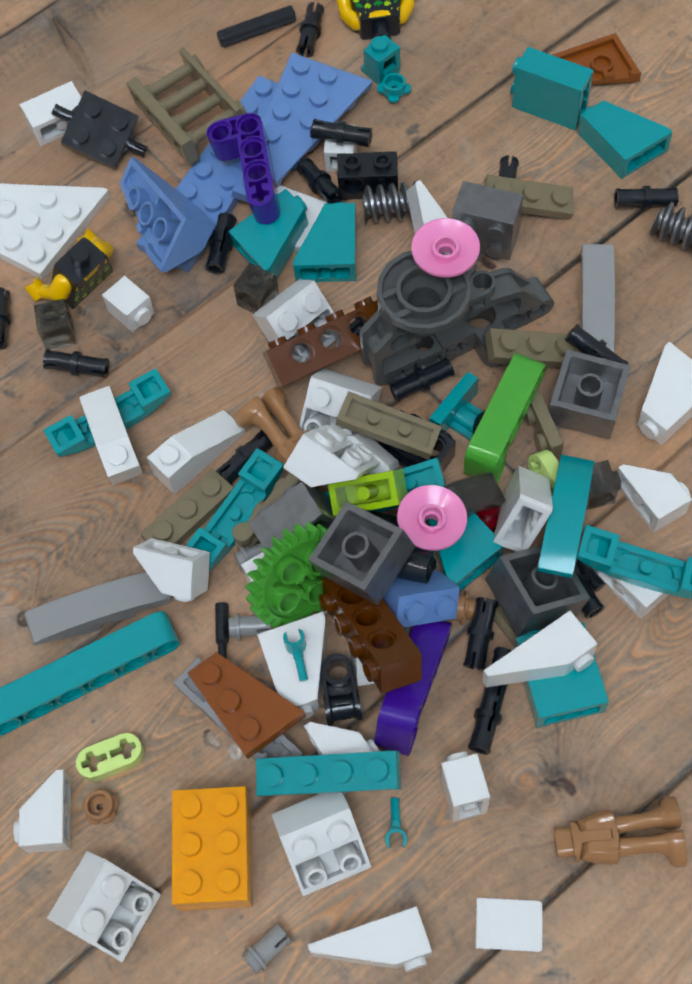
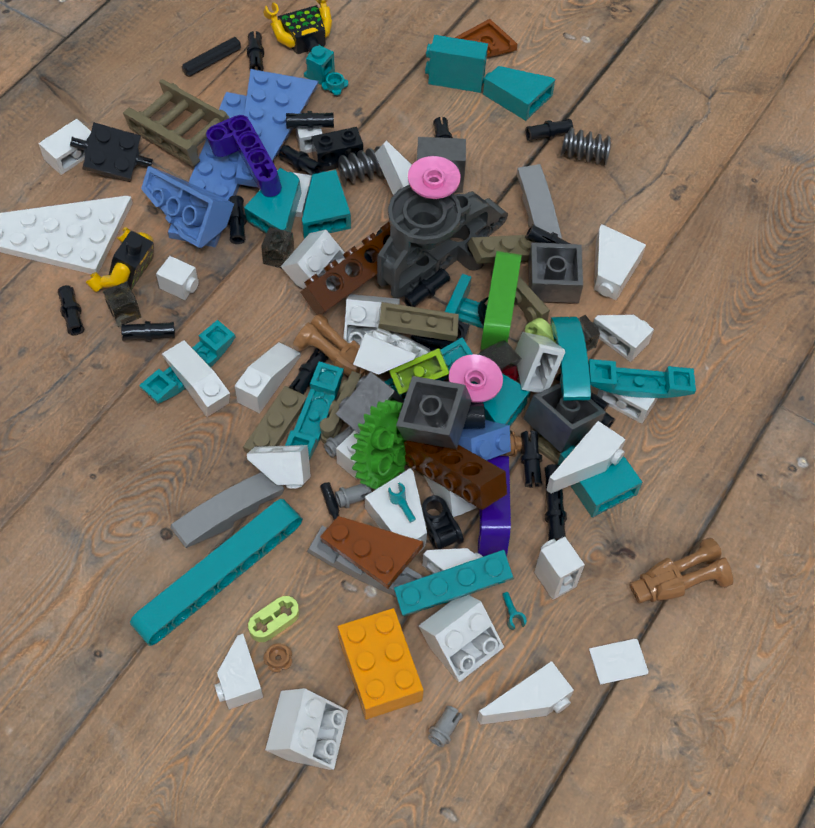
camera: 25 degrees left, 5 degrees down
dark tan plate [484,174,574,220] -> none

